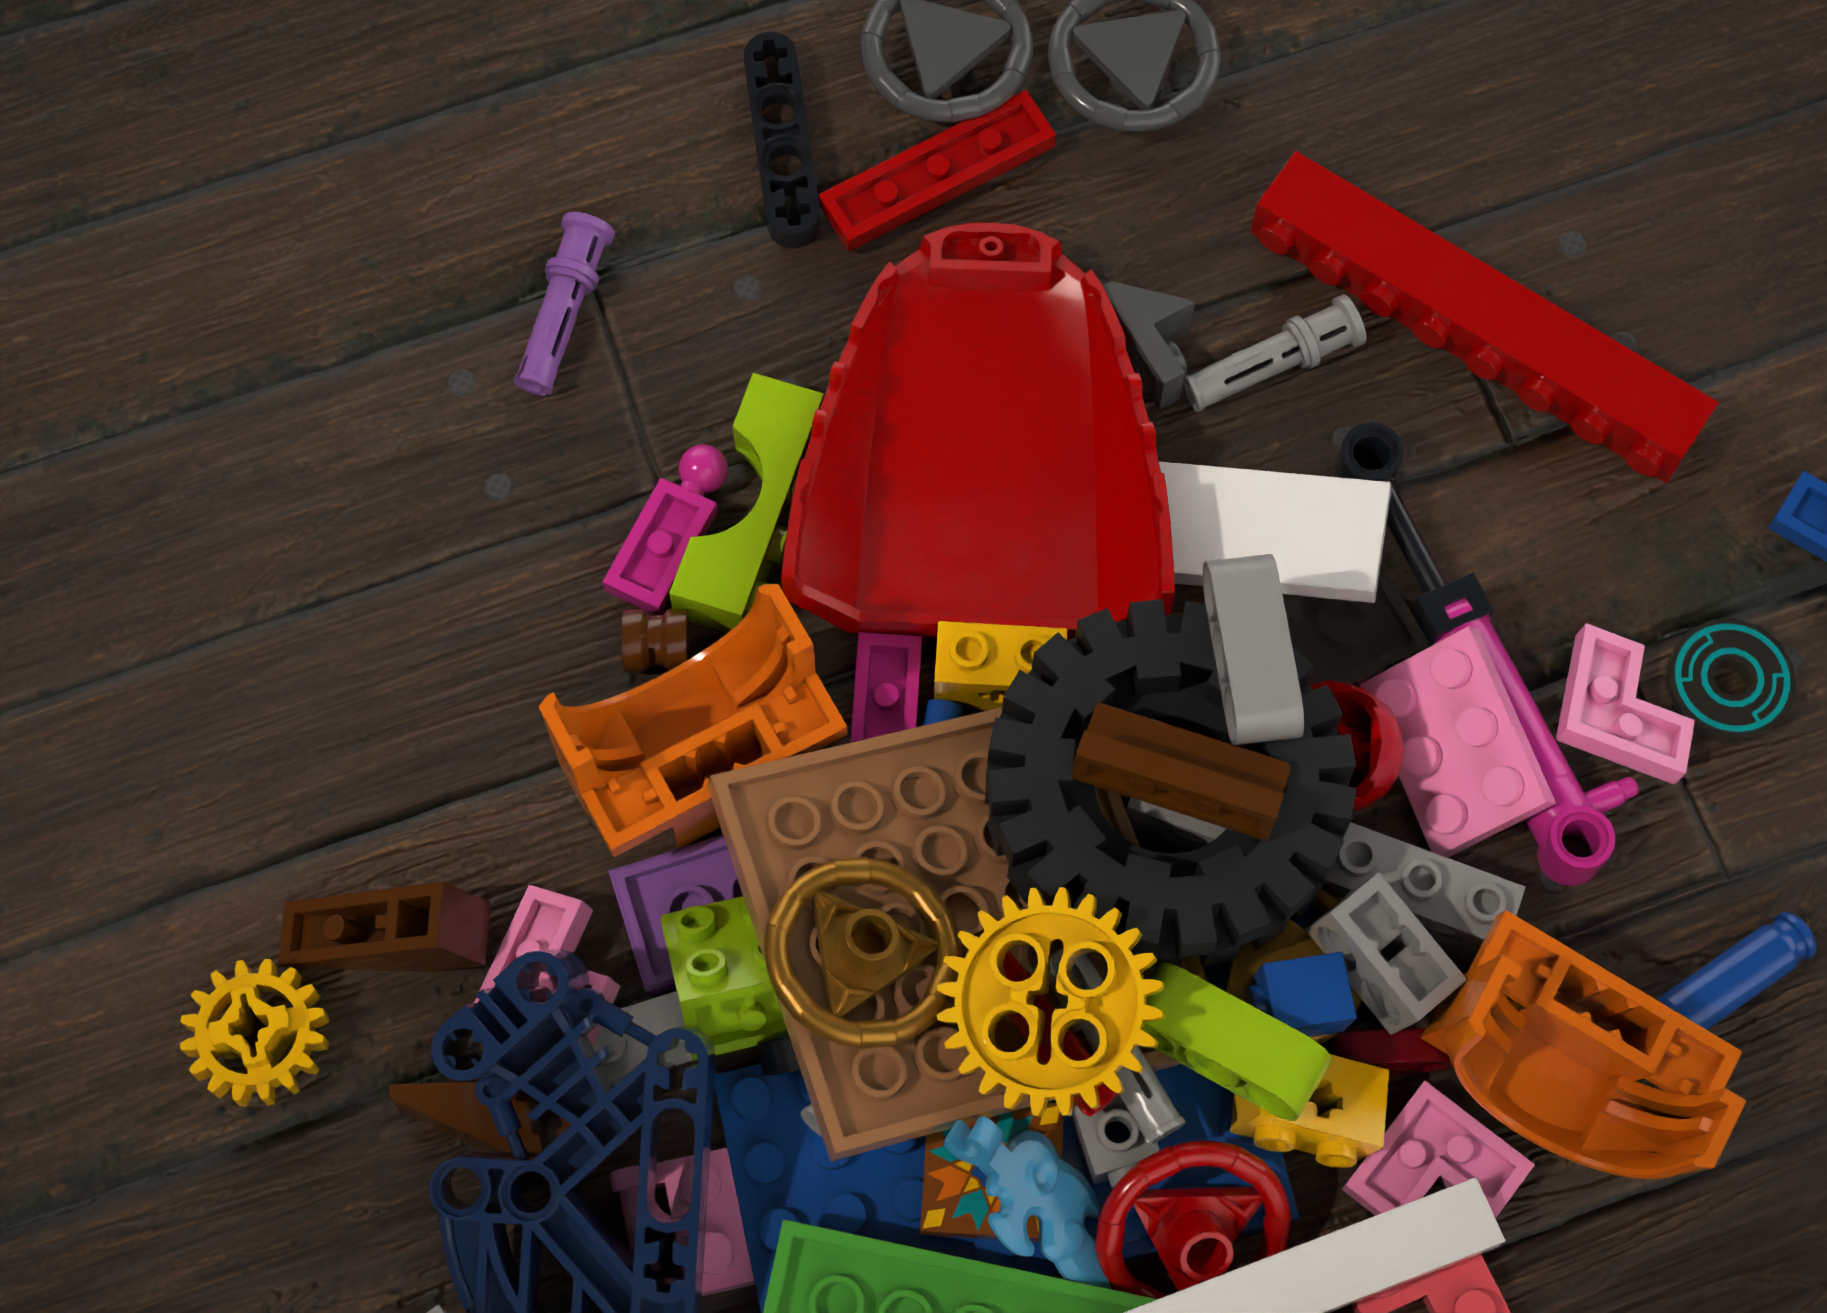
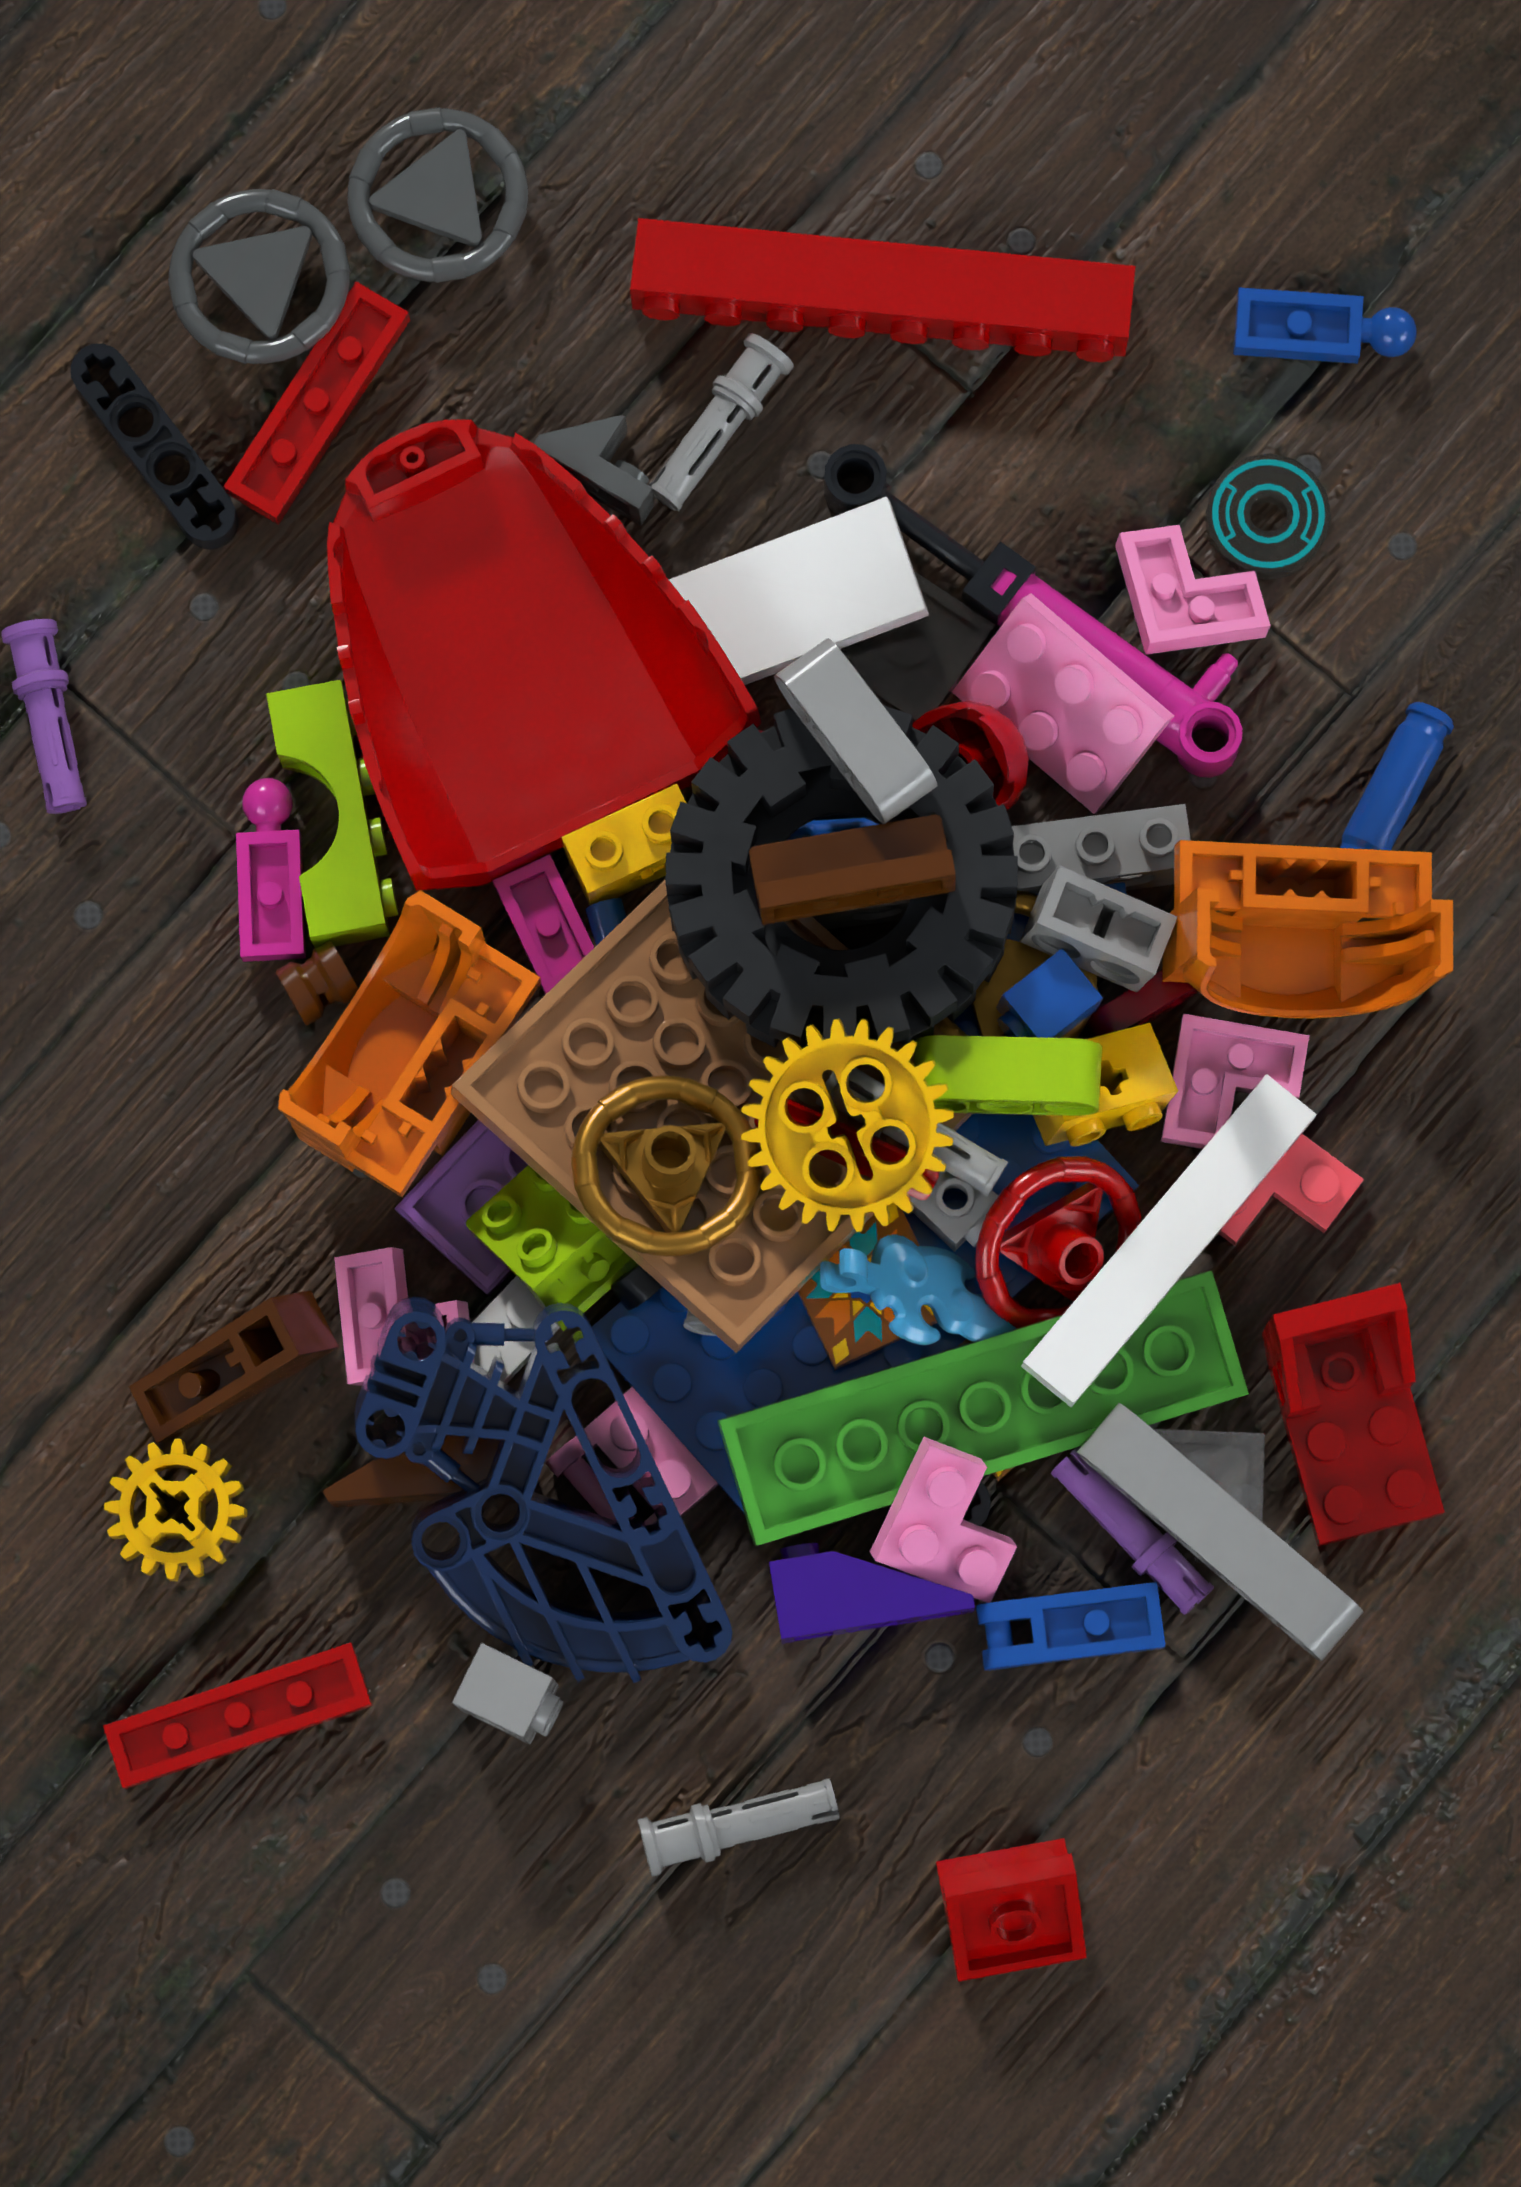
camera: 25 degrees left, 10 degrees up
none -> red plate [103,1642,373,1789]

